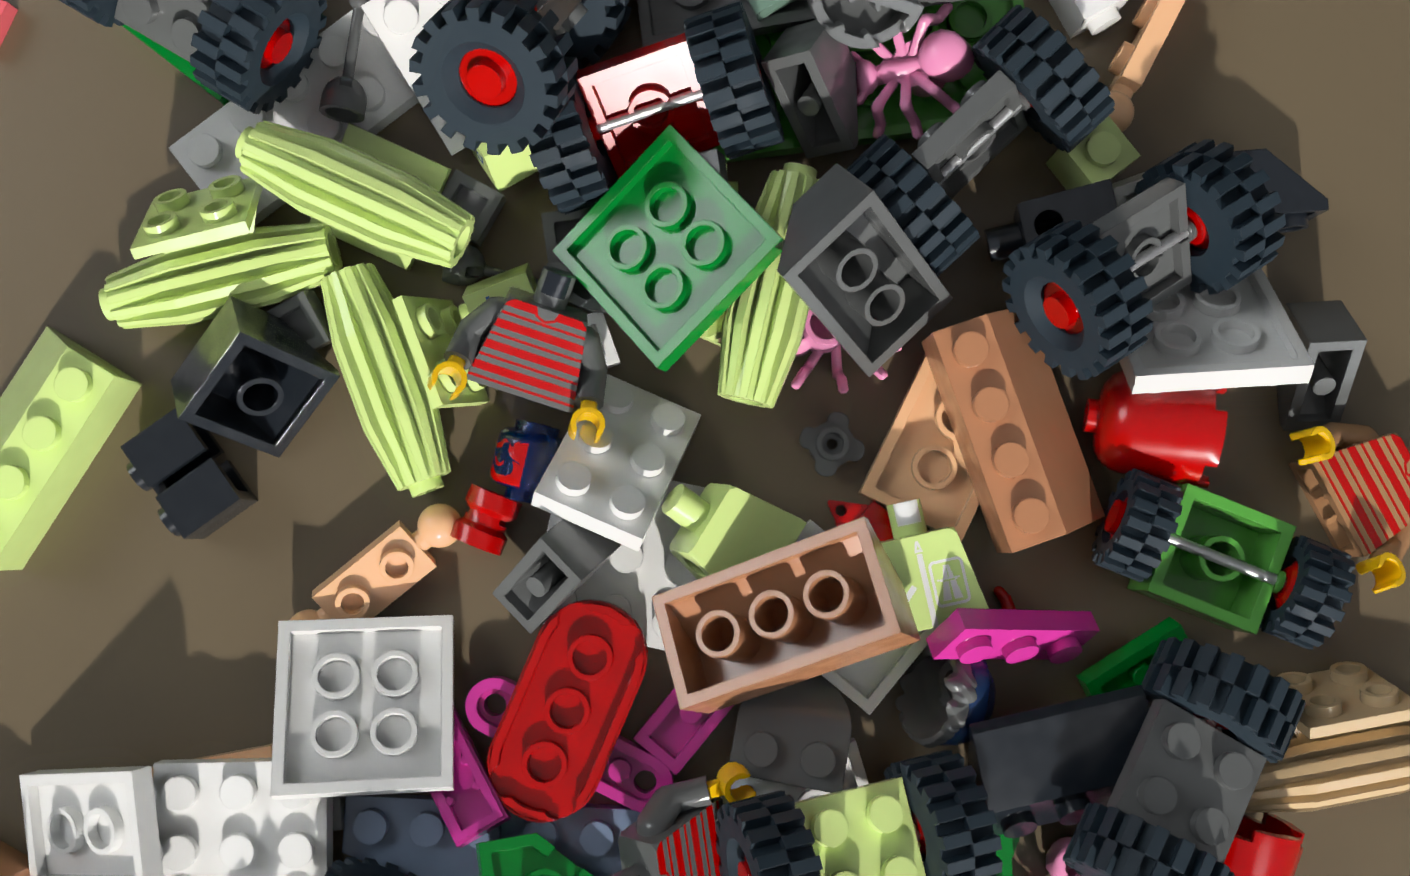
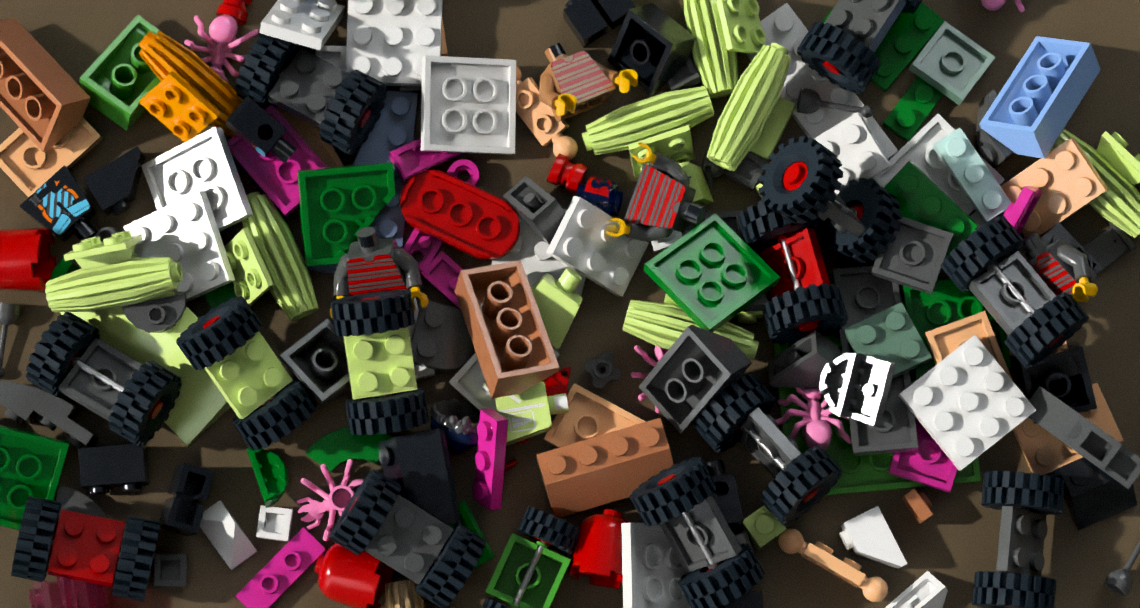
camera: 90 degrees right, 5 degrees down
none -> torso [539,43,638,122]

